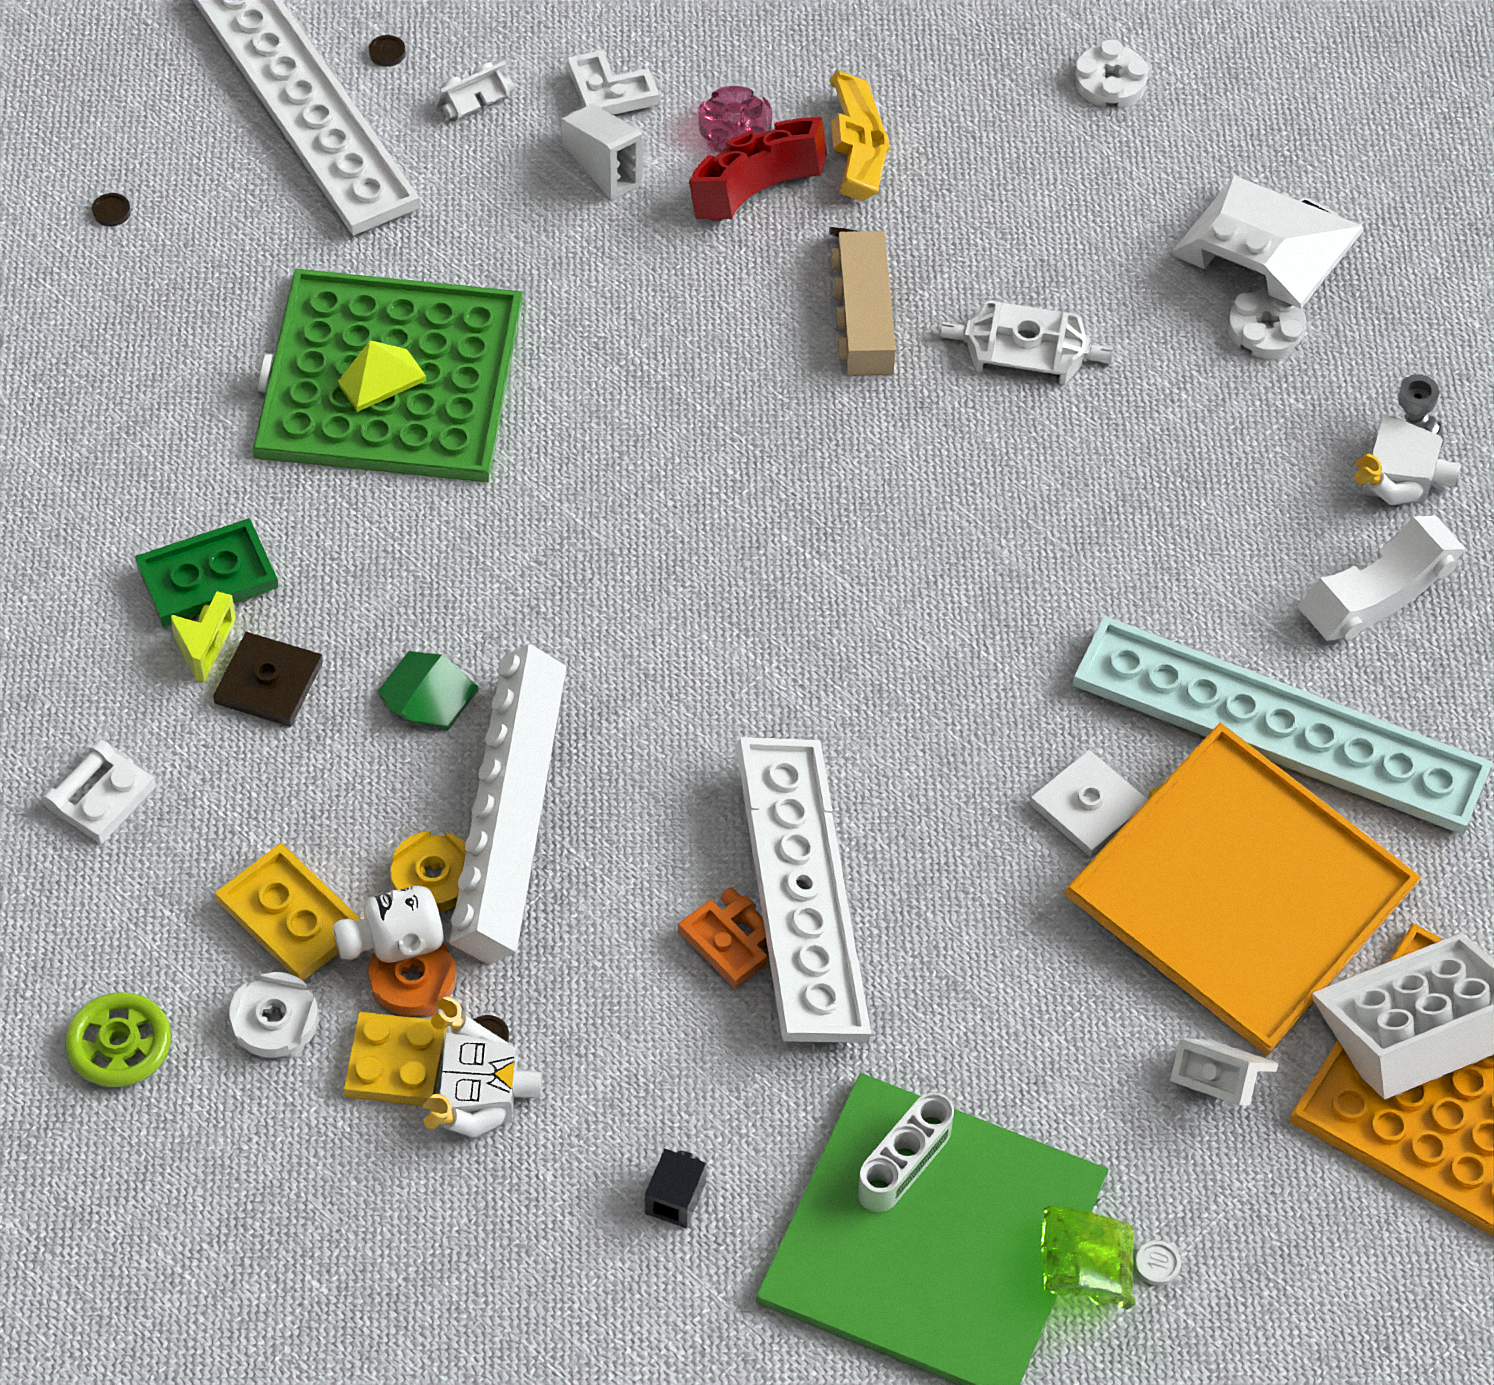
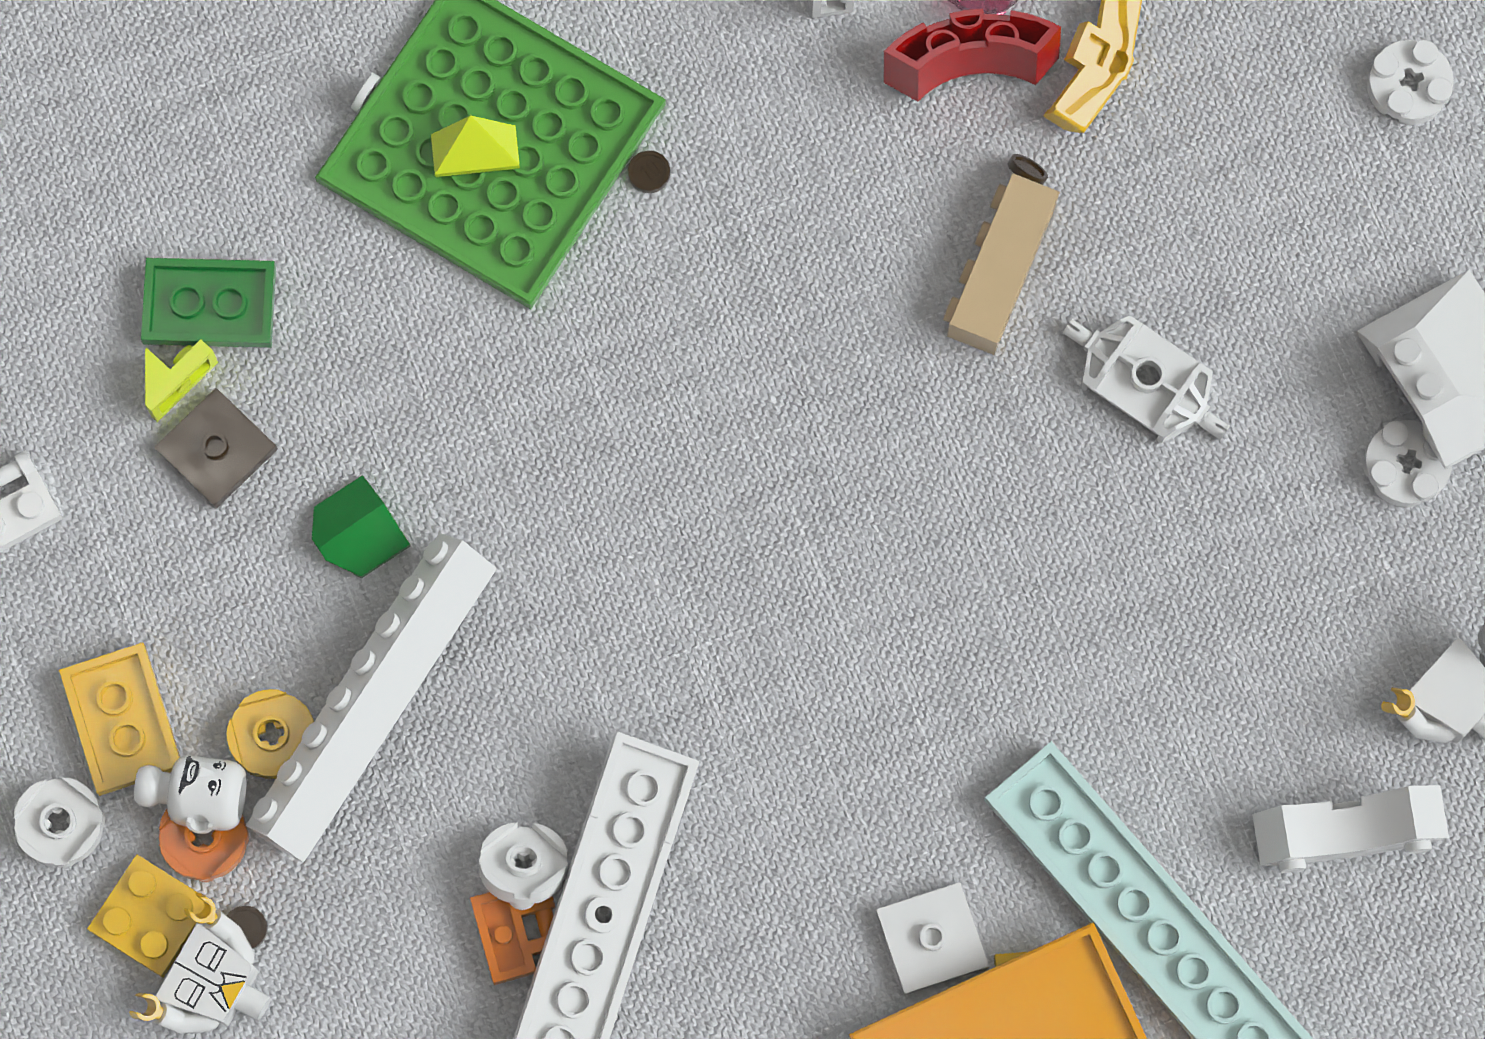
camera: 25 degrees right, 20 degrees up
none -> white plate [479,822,568,910]
none -> dark brown piece [628,151,670,193]

